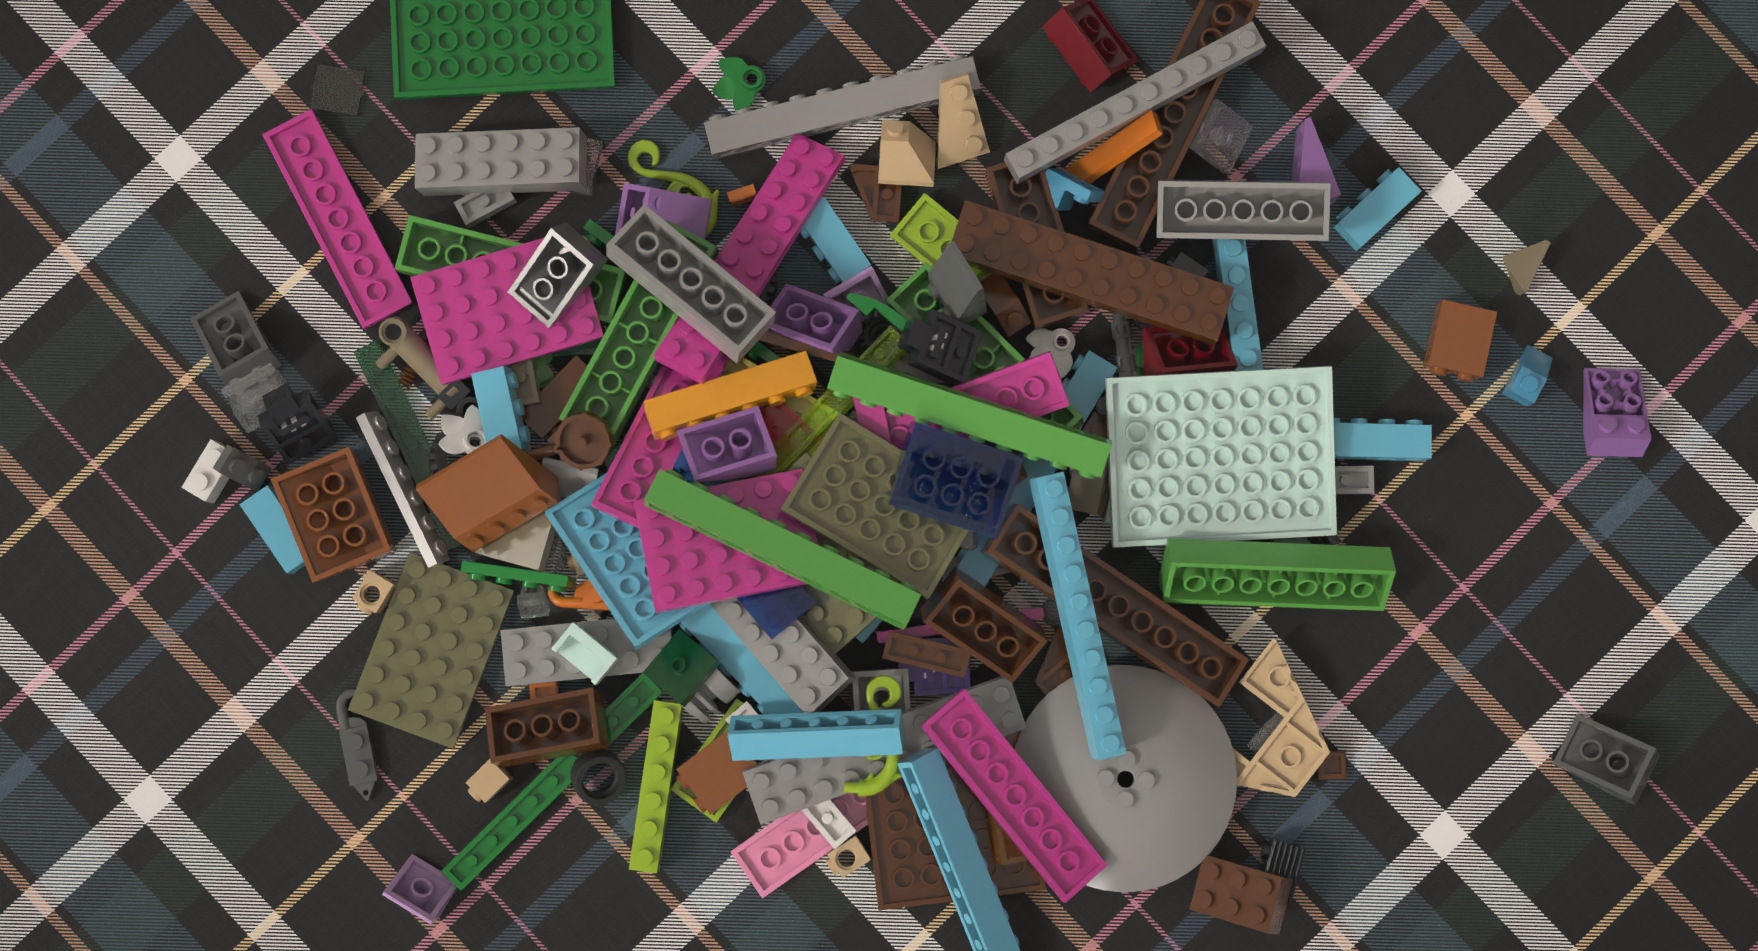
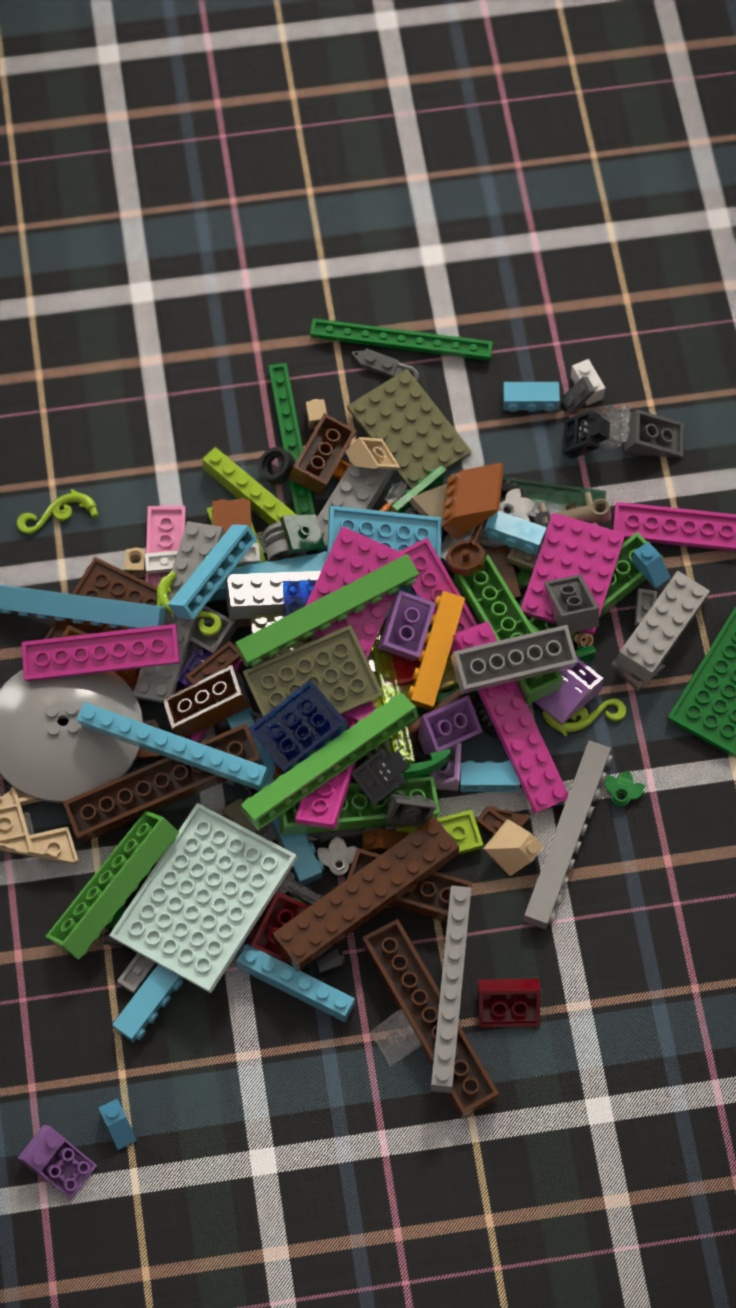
camera: 125 degrees right, 20 degrees down
dark orange slope [271,447,397,583] -> none
tan brick [352,570,397,615] -> none
light grey plate [356,411,450,568] -> none
lavender slope [382,854,457,924] -> none
light aqua panel [551,622,619,685] -> none
orange tile [727,184,757,207] -> none
tan wing [936,72,990,169] -> none
dark azure slope [1045,168,1105,211] -> none
orange tile [1064,110,1163,184] -> none
light grey brick [1157,180,1331,241] -> none
medium lavender slope [1291,117,1341,205] -> none
medium azure brick [1333,167,1421,251] -> none
dark orange brick [1423,300,1497,383] -> none
dark tan slope [1502,240,1551,296] -> none
none -> green plate [310,318,493,361]
none -> tan slope [345,437,401,470]
none -> dark azure slope [631,542,671,589]

